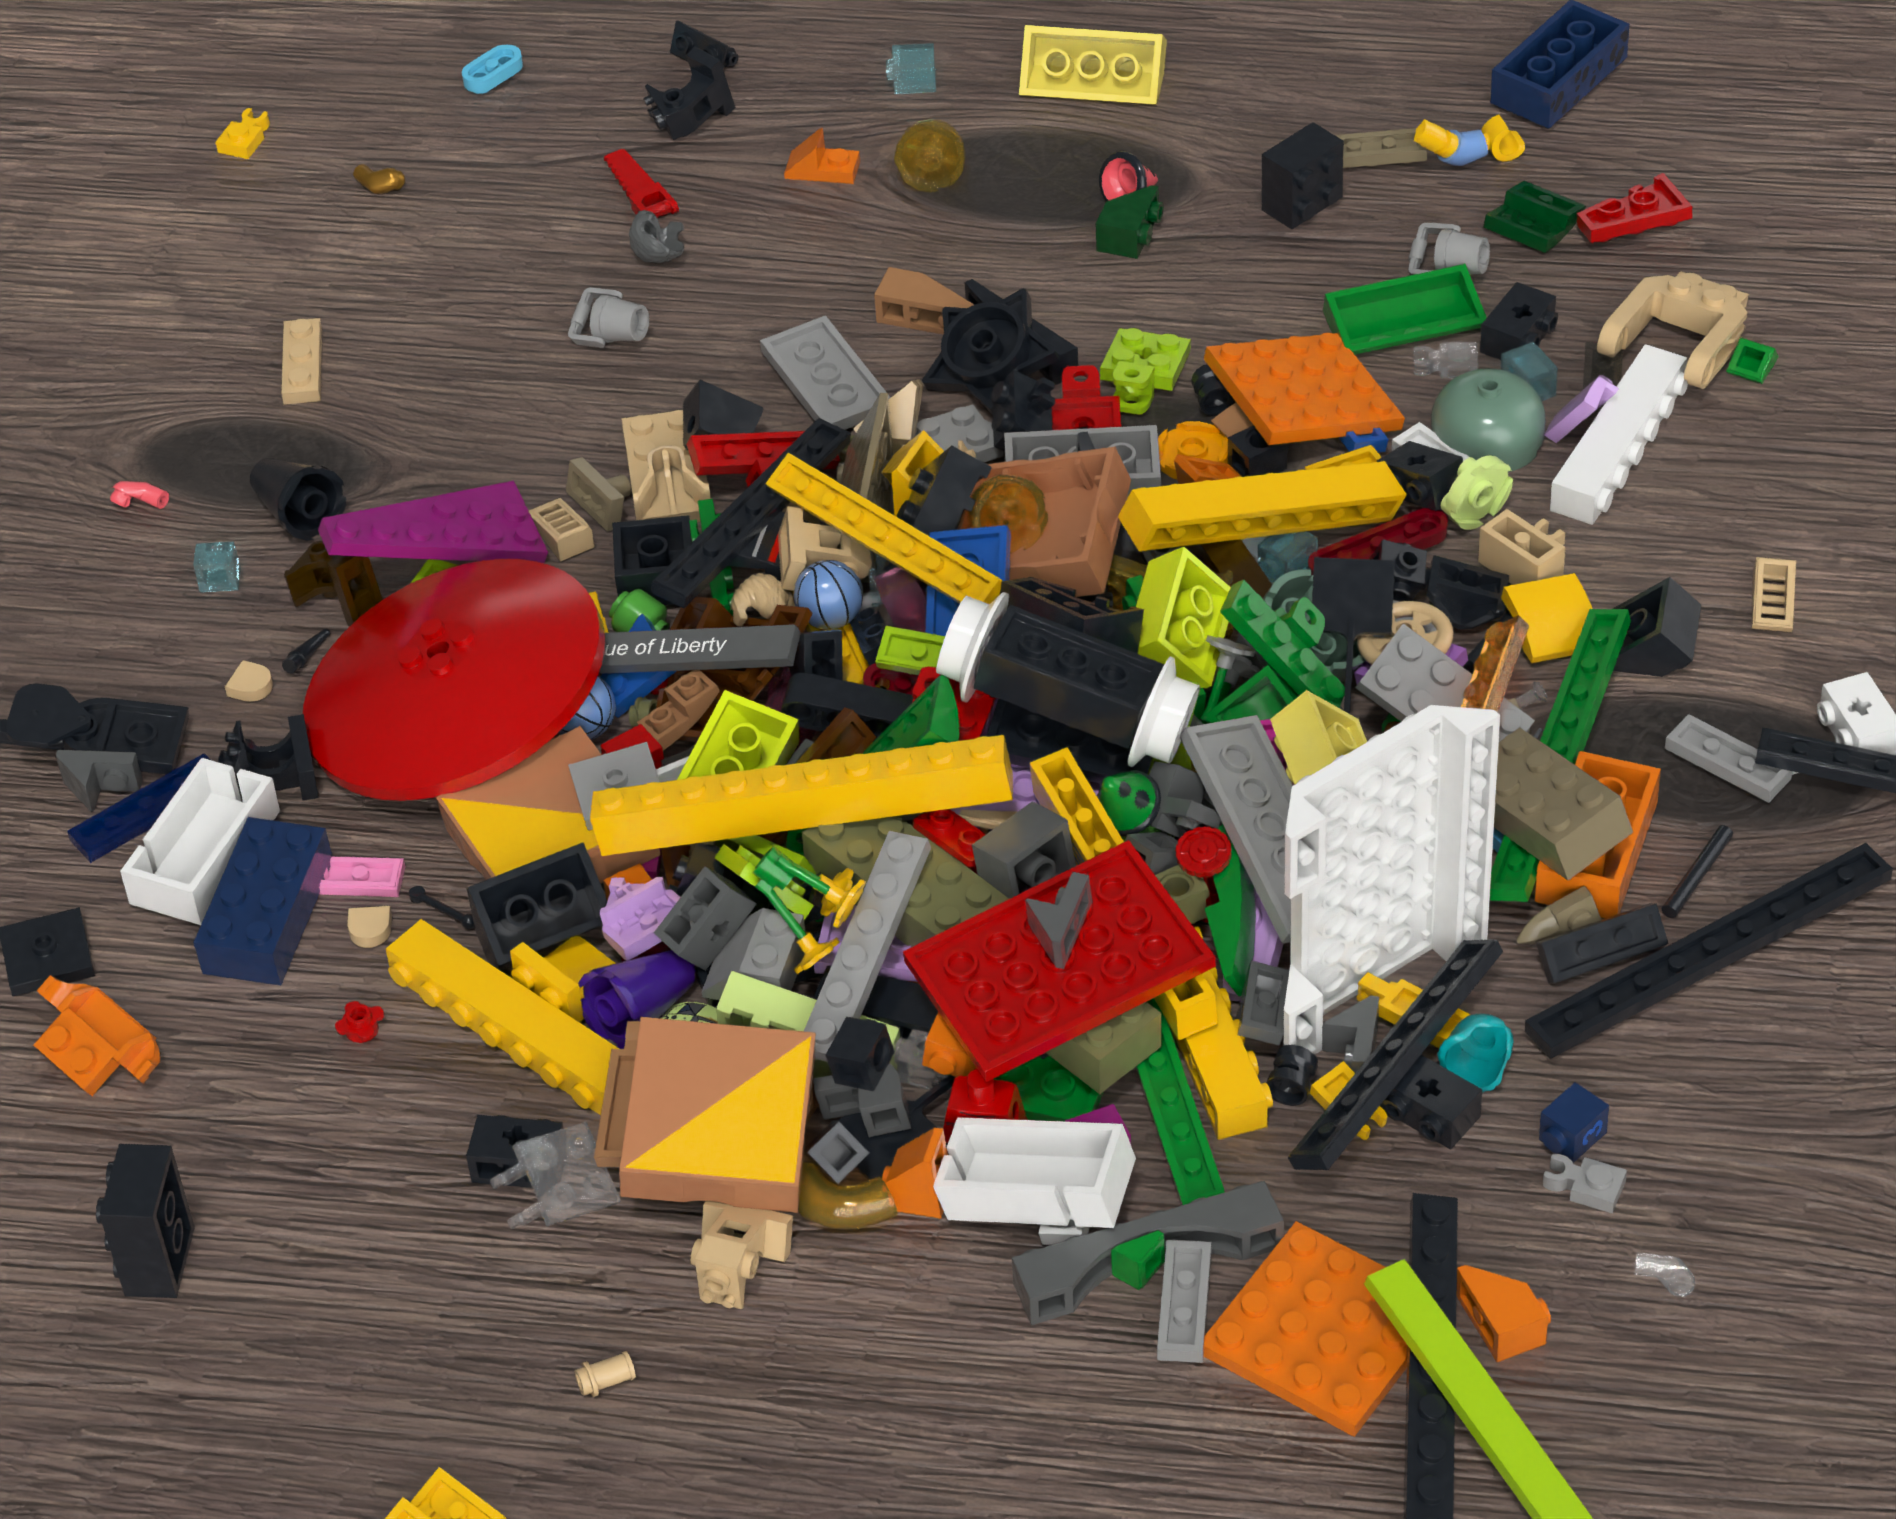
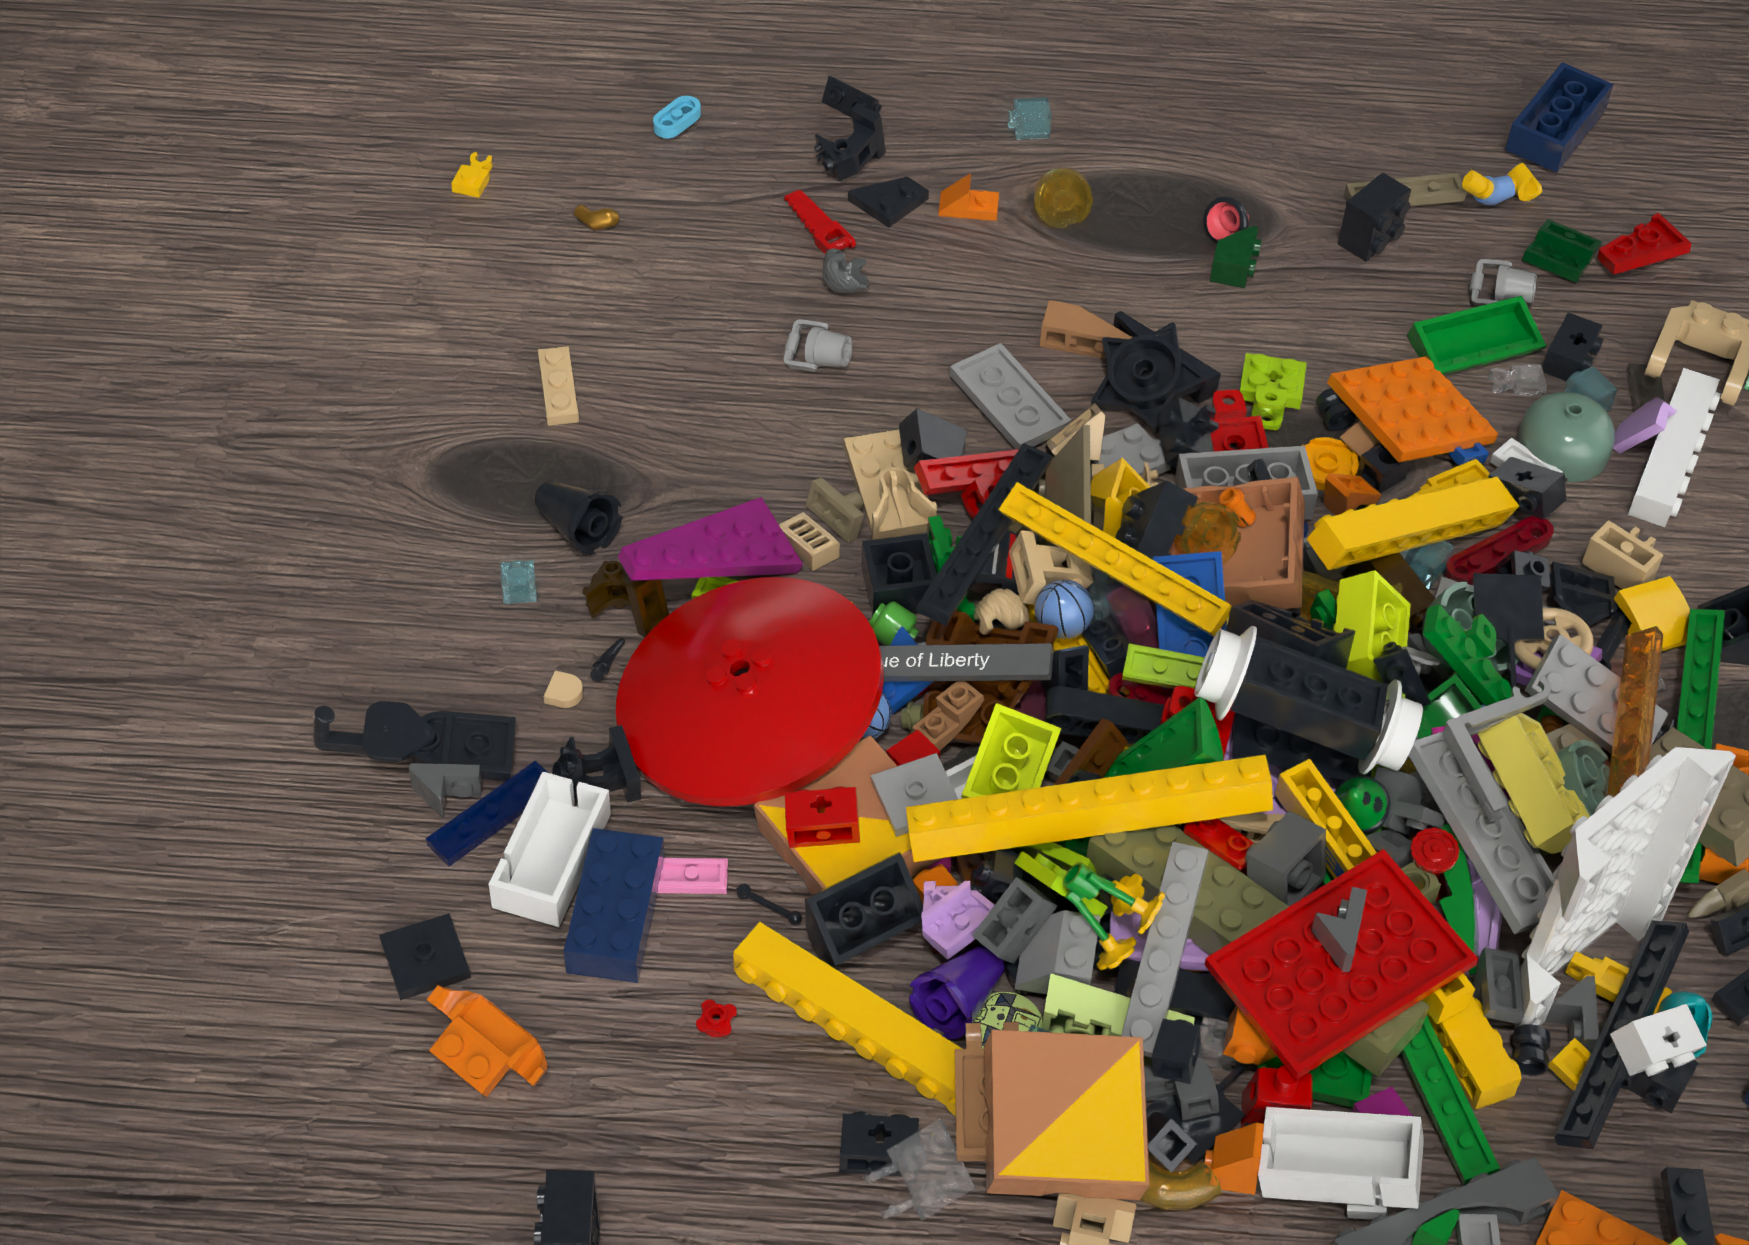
camera: 10 degrees left, 5 degrees up
coral arm [110,481,169,509] -> none
tan tile [347,906,392,948] -> none
yellow bracket [510,936,616,1022] -> none
light yellow slope [1019,25,1167,105] -> none
yellowish green plate [1440,455,1513,530] -> none
none -> red brick [784,786,861,848]
none -> black wing [848,176,929,228]
none -> orange pin [1219,487,1256,528]
none -> black hinge [1373,642,1431,707]
none -> light grey hinge [1443,675,1551,823]
none -> white brick [1610,1004,1707,1077]

